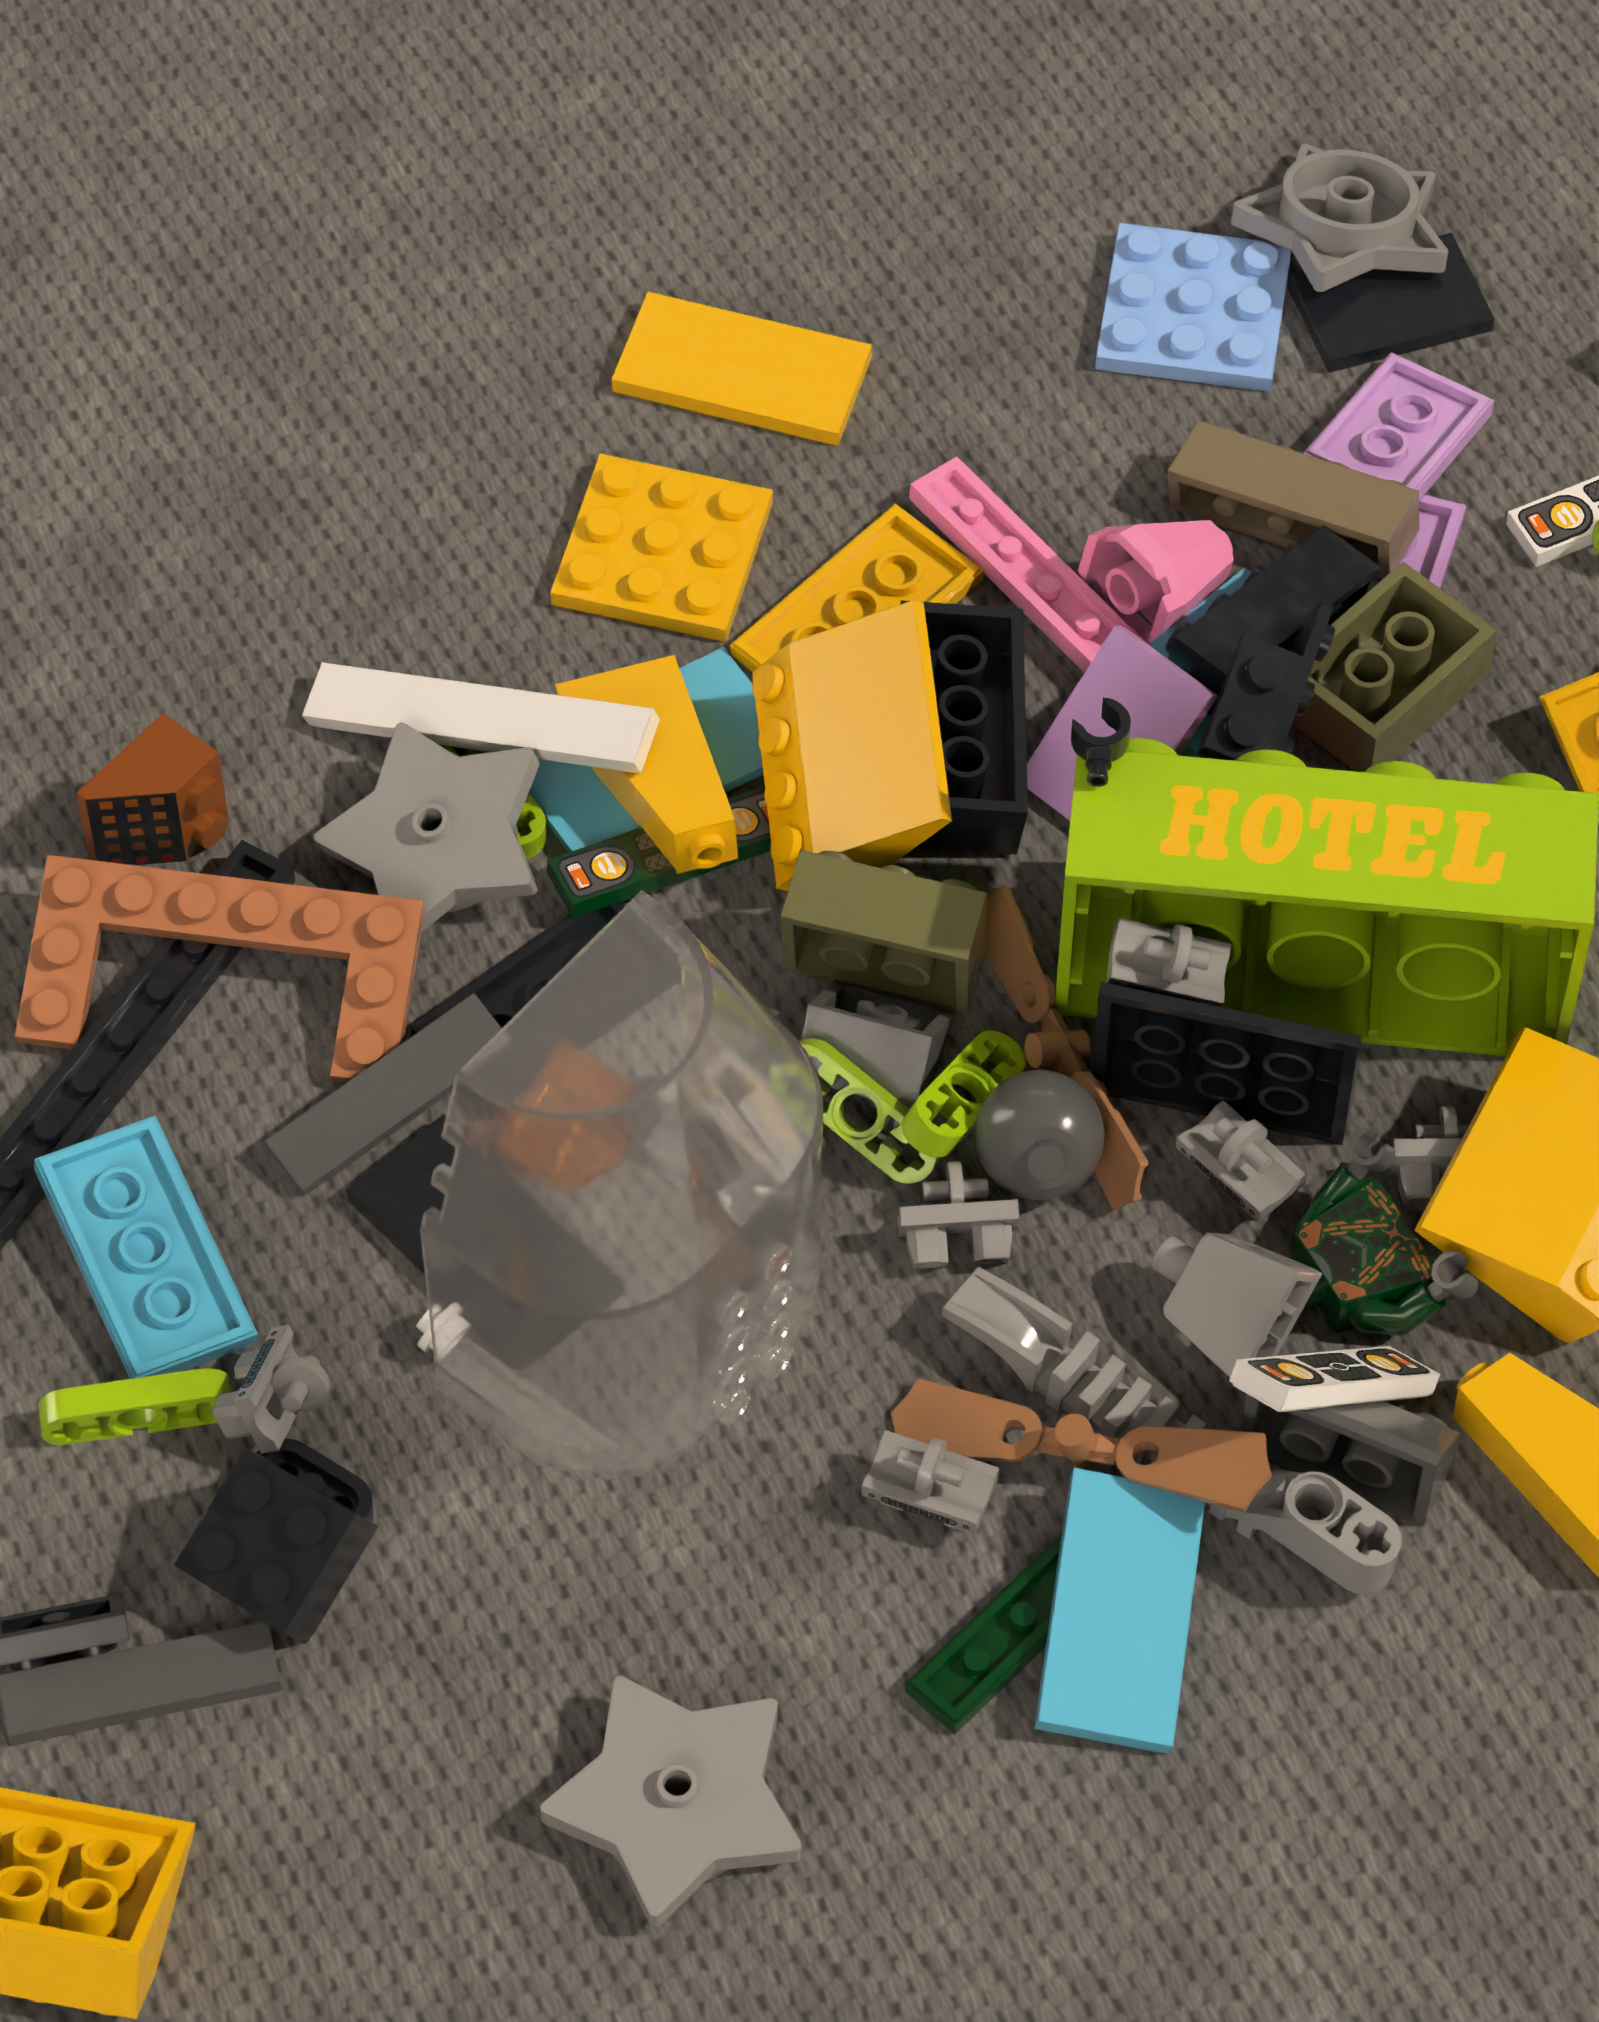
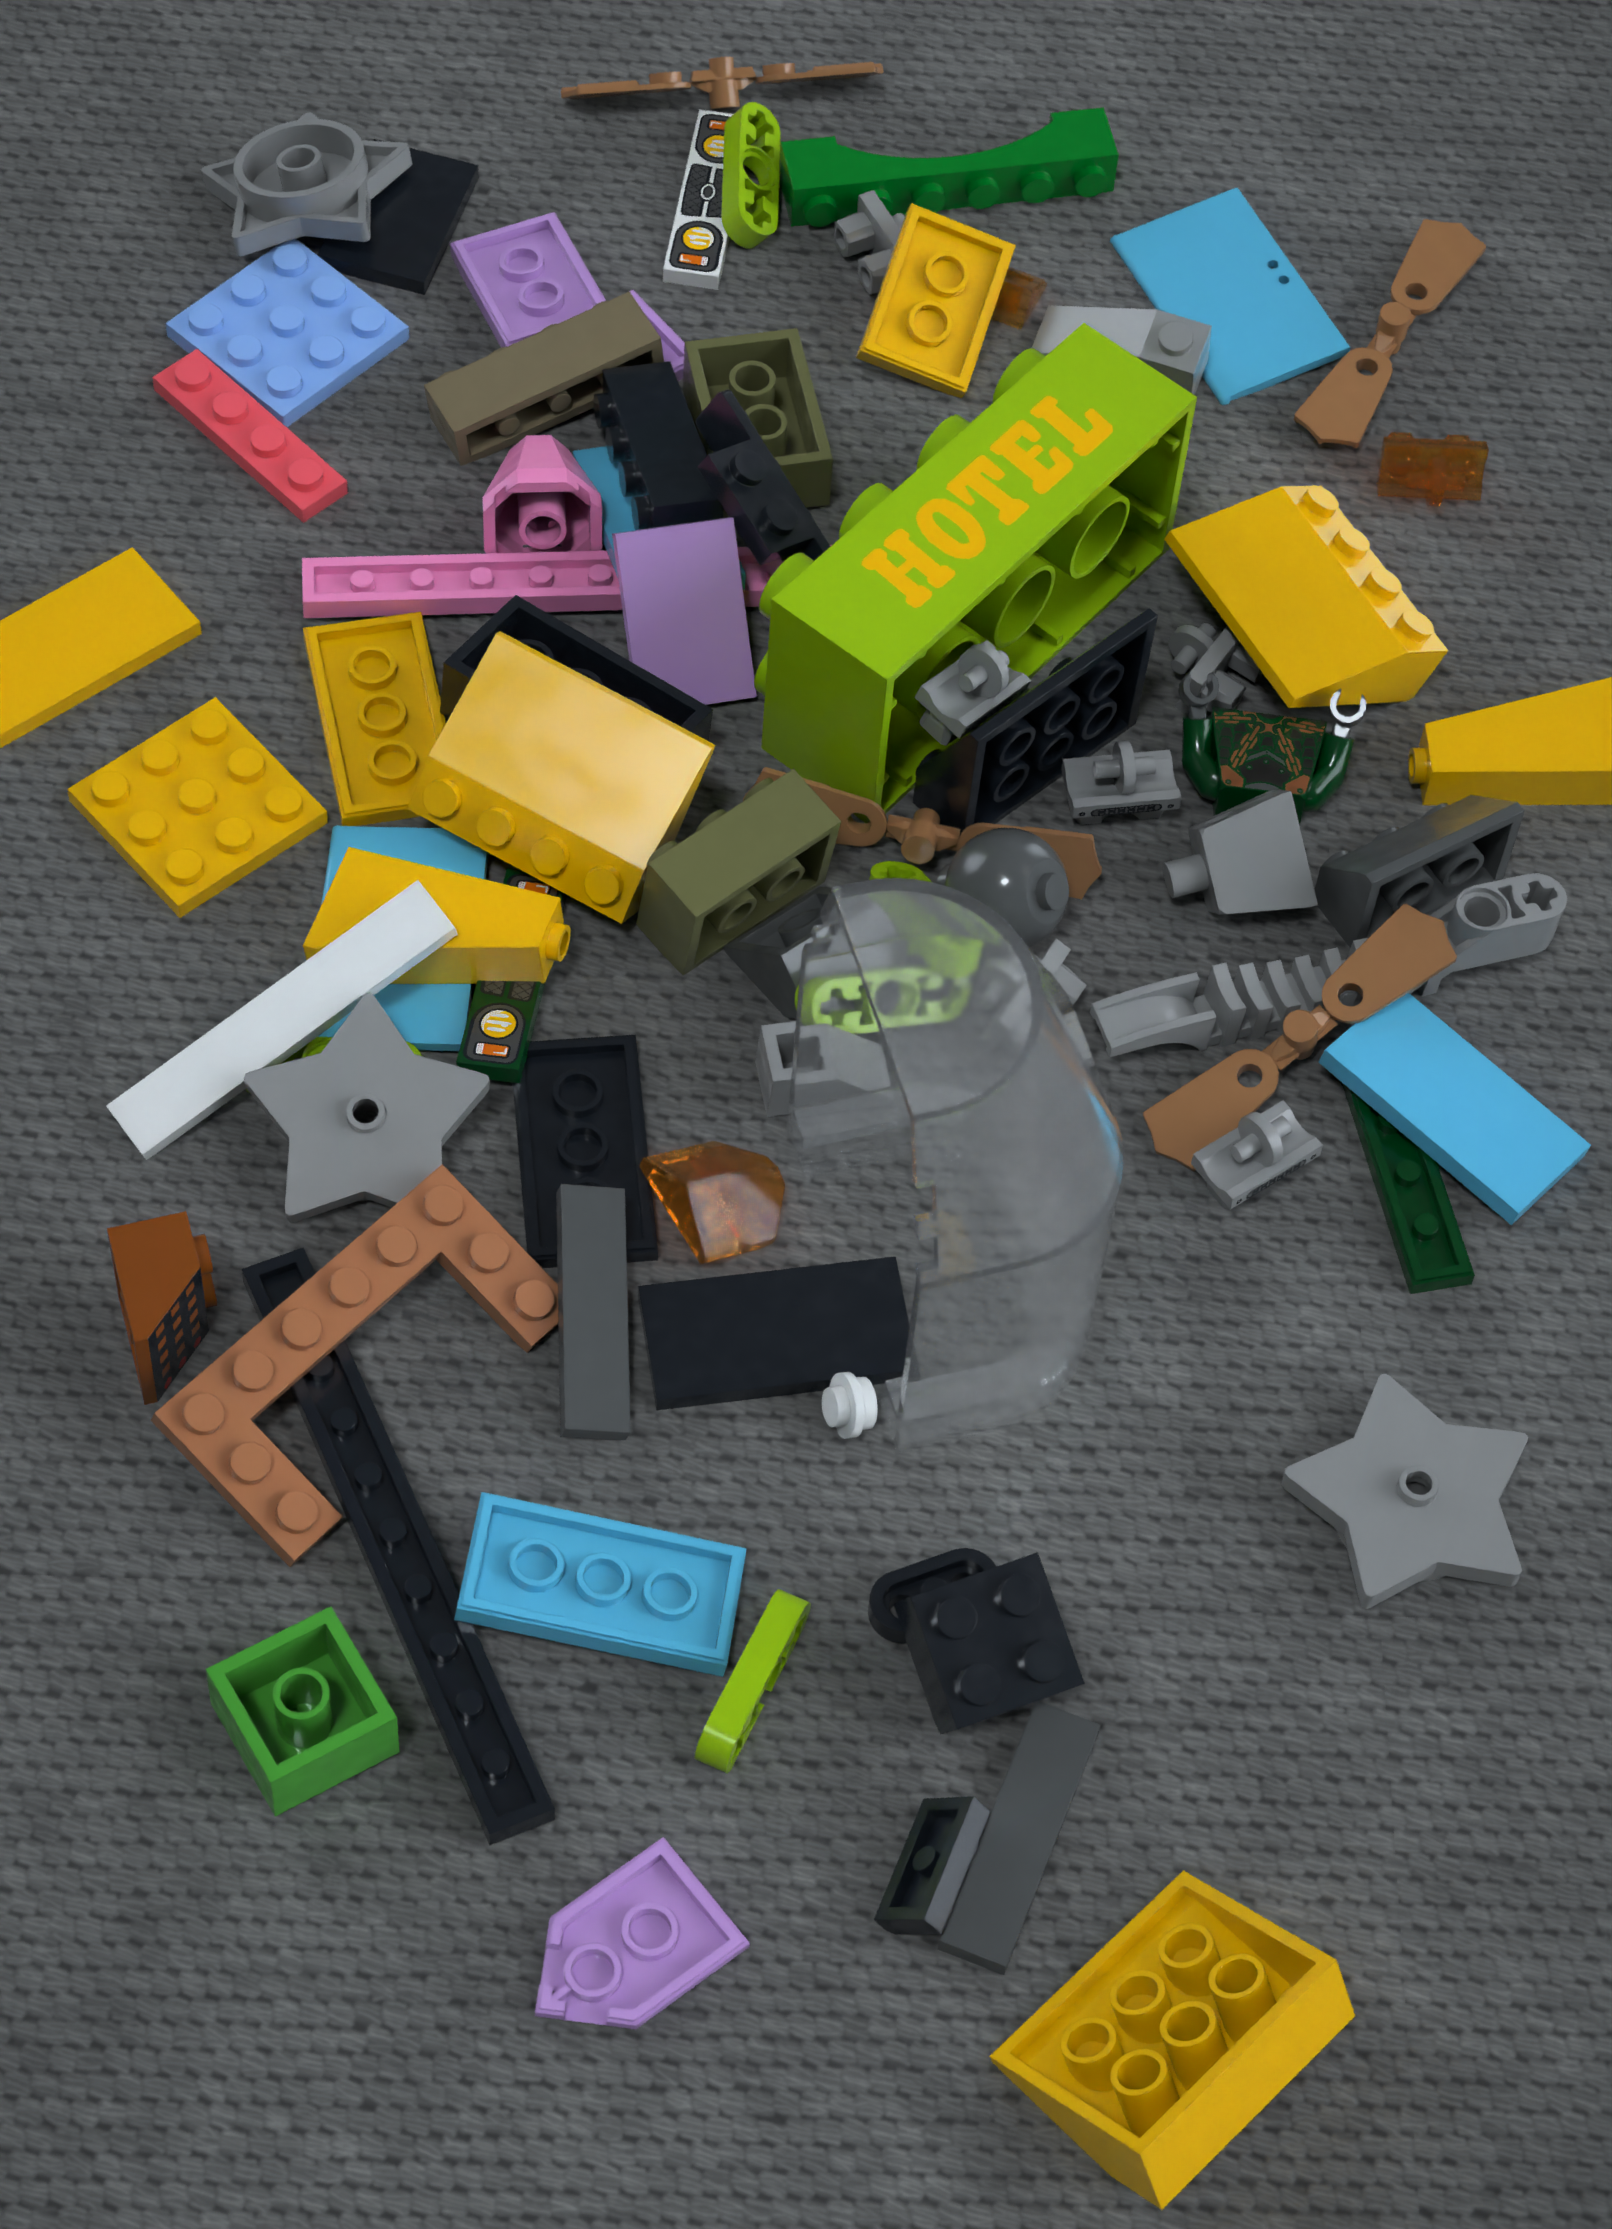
camera: 60 degrees left, 0 degrees up
light grey hips [212,1325,331,1454] -> none
black piece [1071,697,1131,787] -> none
white tile [1229,1346,1440,1412] -> none
none -> coral plate [152,349,348,523]

